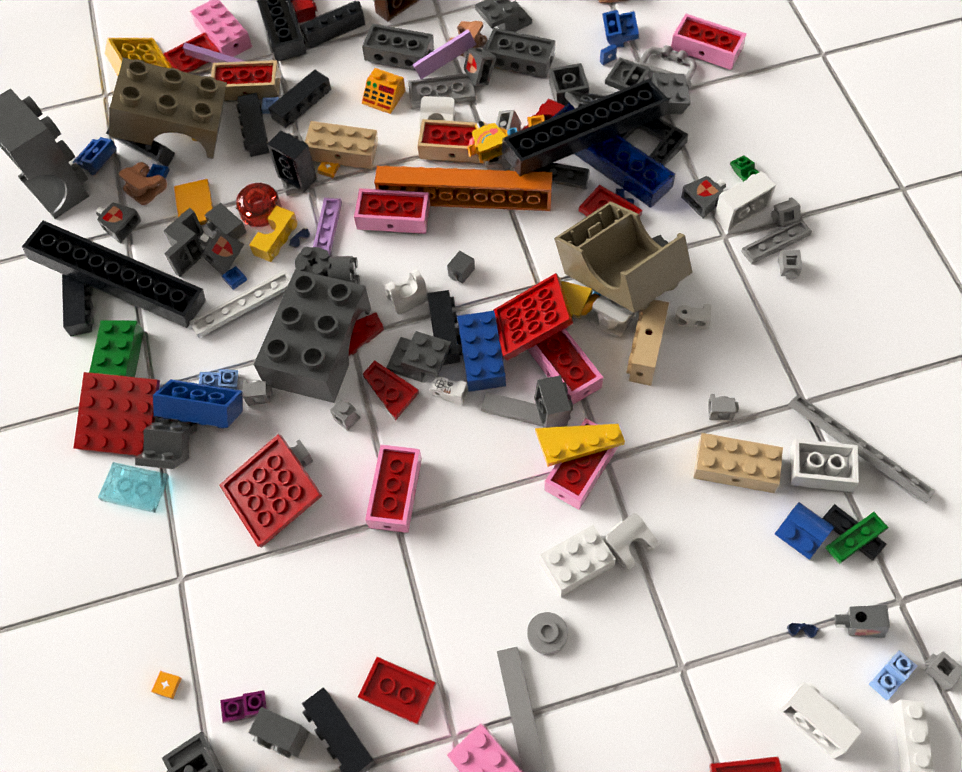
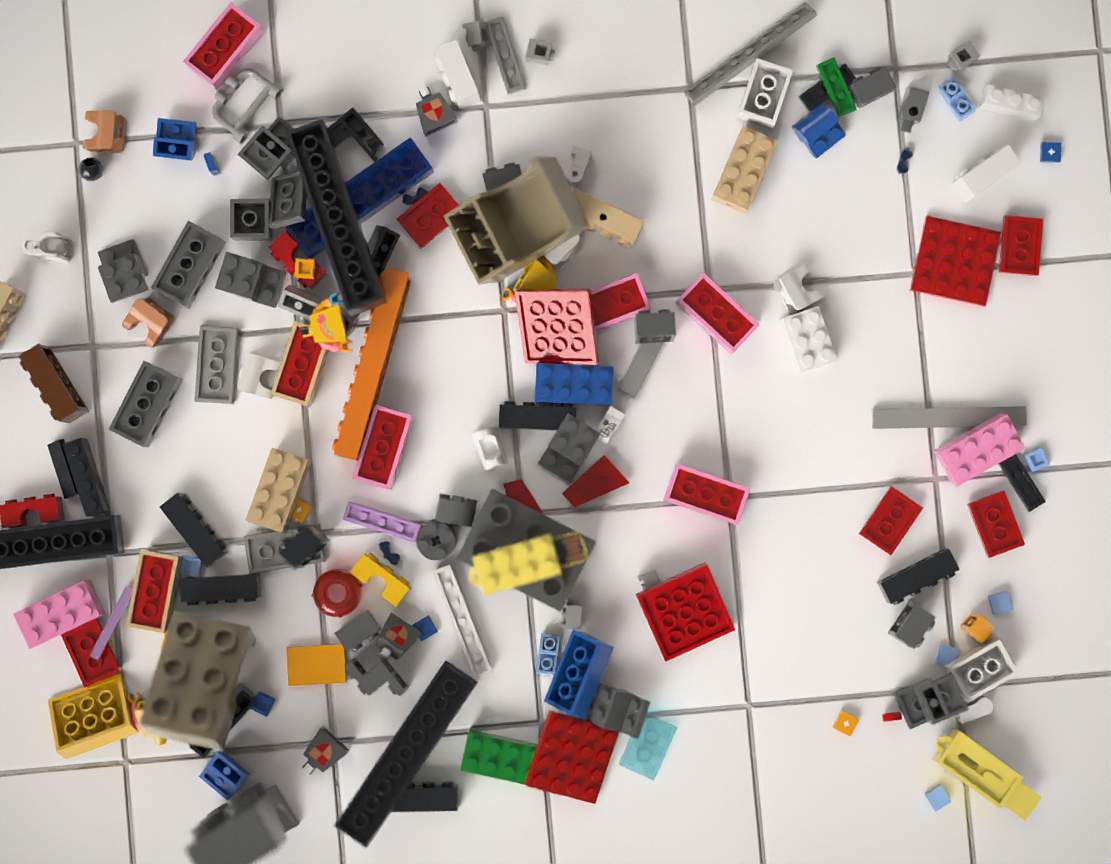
camera: 80 degrees left, 25 degrees up
nougat piece [119,162,167,205] -> none
magenta slope [220,690,267,724] -> none
light grey brick [330,400,361,431] -> none
light orange slope [362,68,406,114] -> none
lavender tile [412,30,476,80] -> none
dark grey brick [447,250,475,284] -> none
dark grey torso [463,47,496,86] -> none
light grey piece [527,612,568,655] -> none
yellow wing [535,424,625,467] -> none
dark grey brick [650,73,691,114] -> none
light grey brick [708,394,739,420] -> none
green slope [730,155,759,182] -> none
none -> dark grey bracket [215,251,287,308]
none -> light yellow piece [469,531,588,596]
none -> dark grey brick [849,67,896,109]
none -> red tile [882,712,902,722]
none -> red plate [909,216,1001,307]

